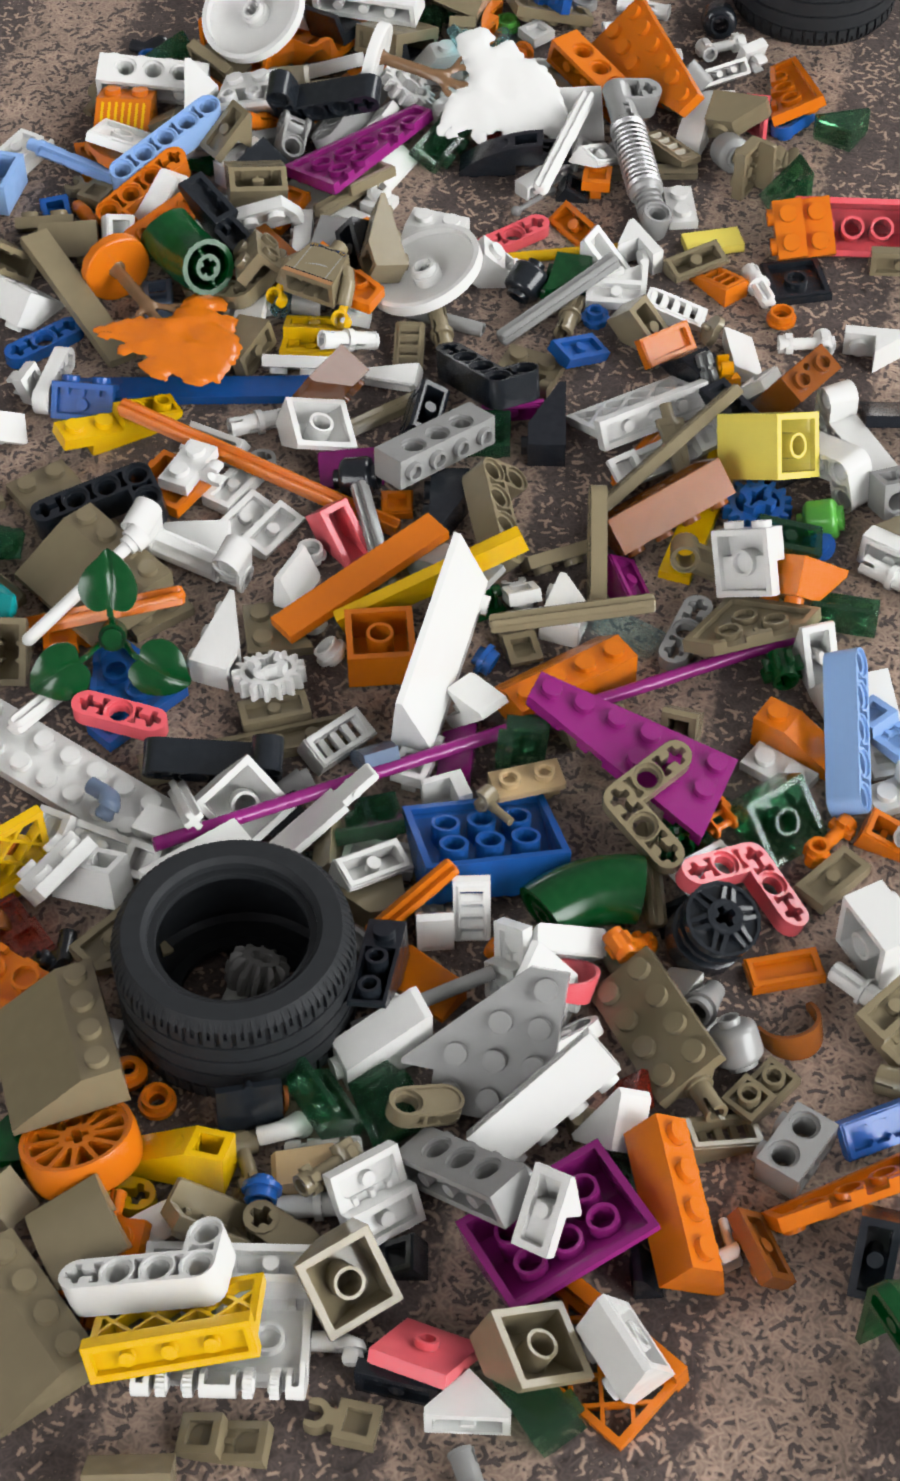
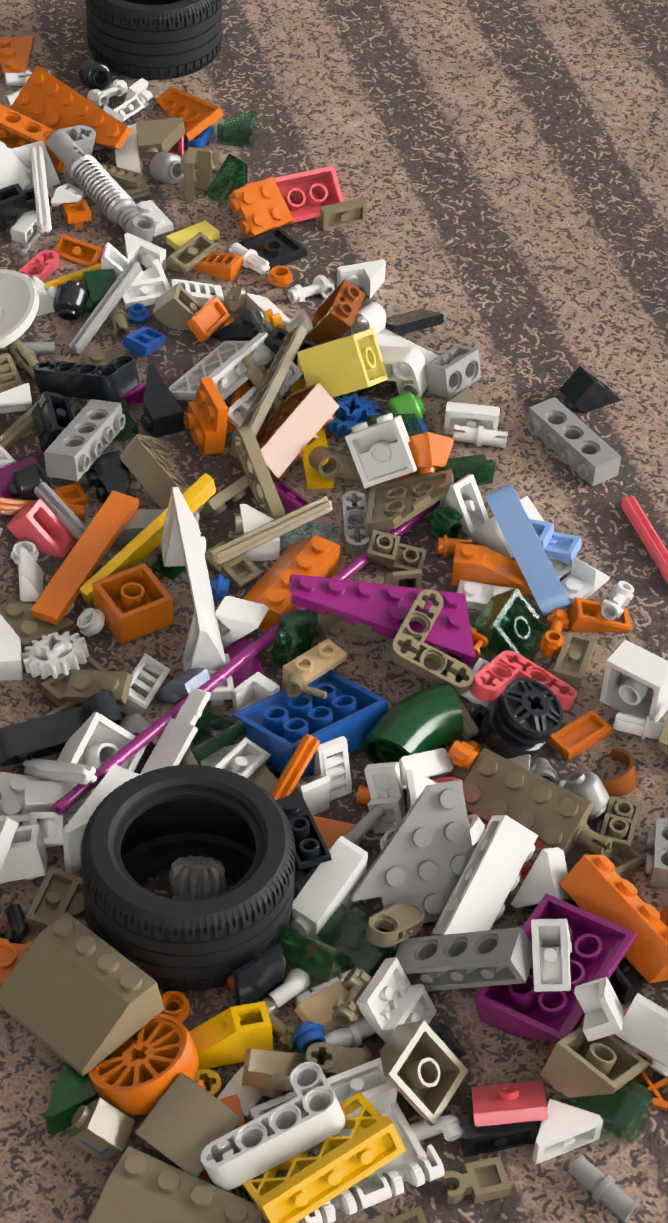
camera: 30 degrees left, 5 degrees down
white plate [501,577,543,610] -> none
black slope [555,172,590,204] -> none
none -> dark tan plate [64,669,133,705]
none -> orange plate [184,377,229,456]
none -> dark tan slope [366,529,427,572]
none -> orange pin [436,535,472,557]
none -> white panel [574,977,624,1042]

